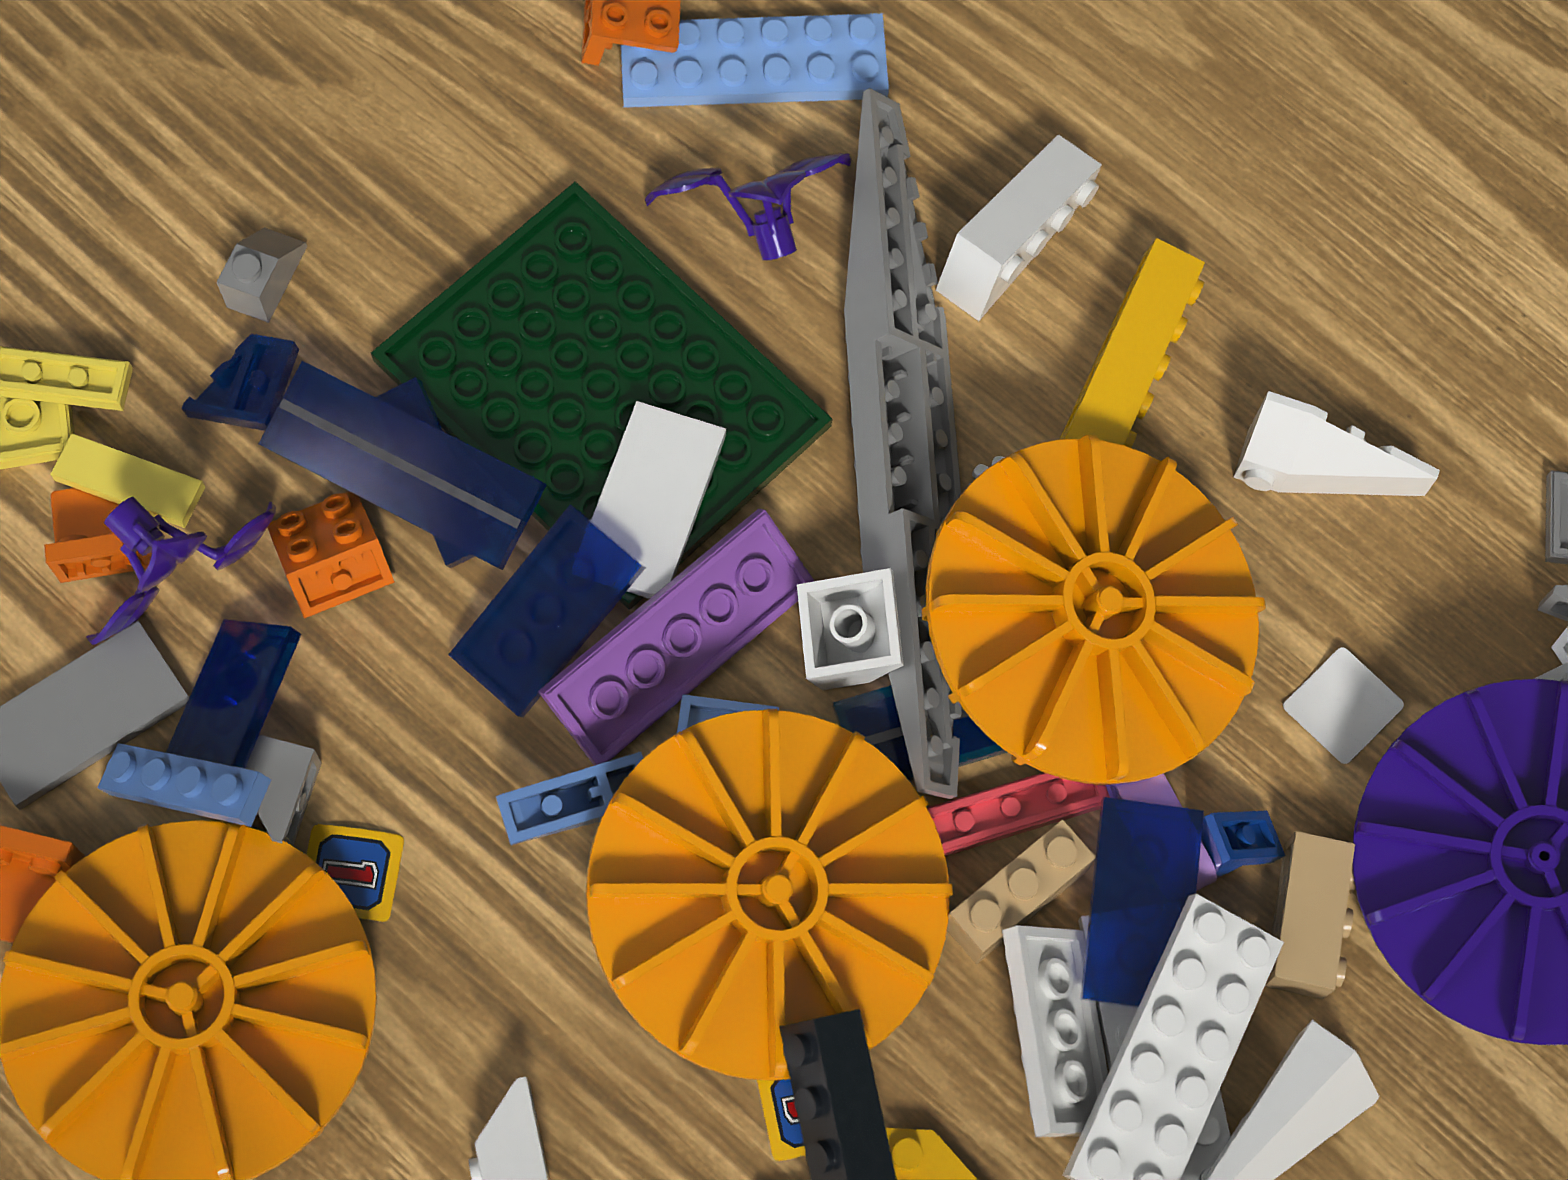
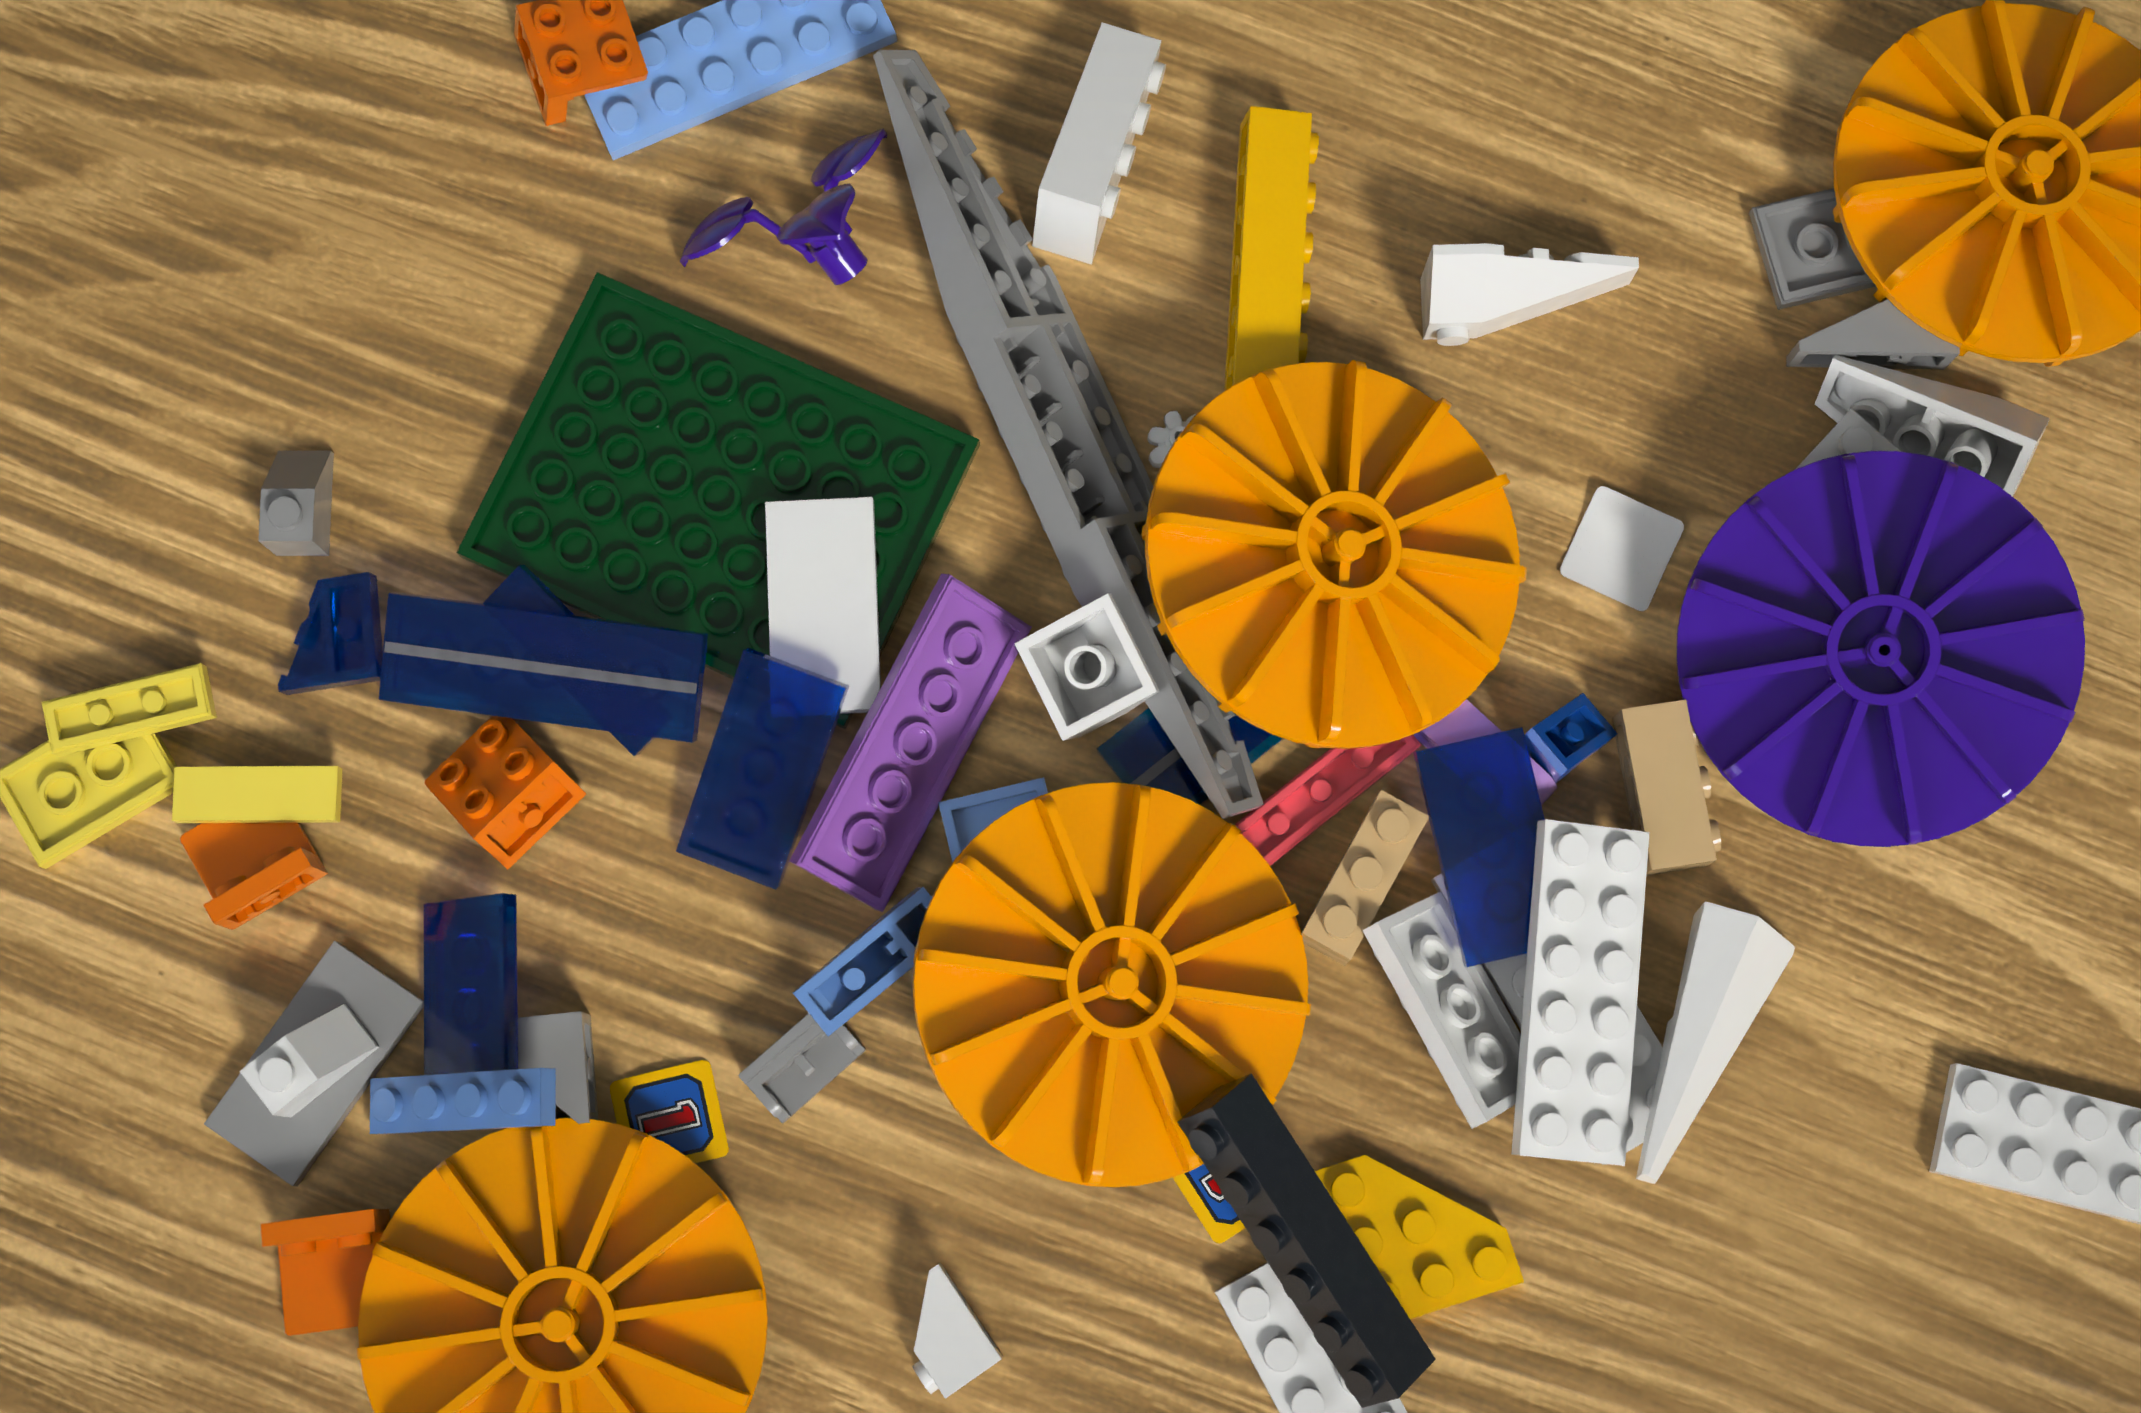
camera: 15 degrees left, 10 degrees up
dark purple plant [86,497,276,645] -> none
none -> white slope [239,1004,379,1118]
none -> light grey hinge [738,1013,866,1123]

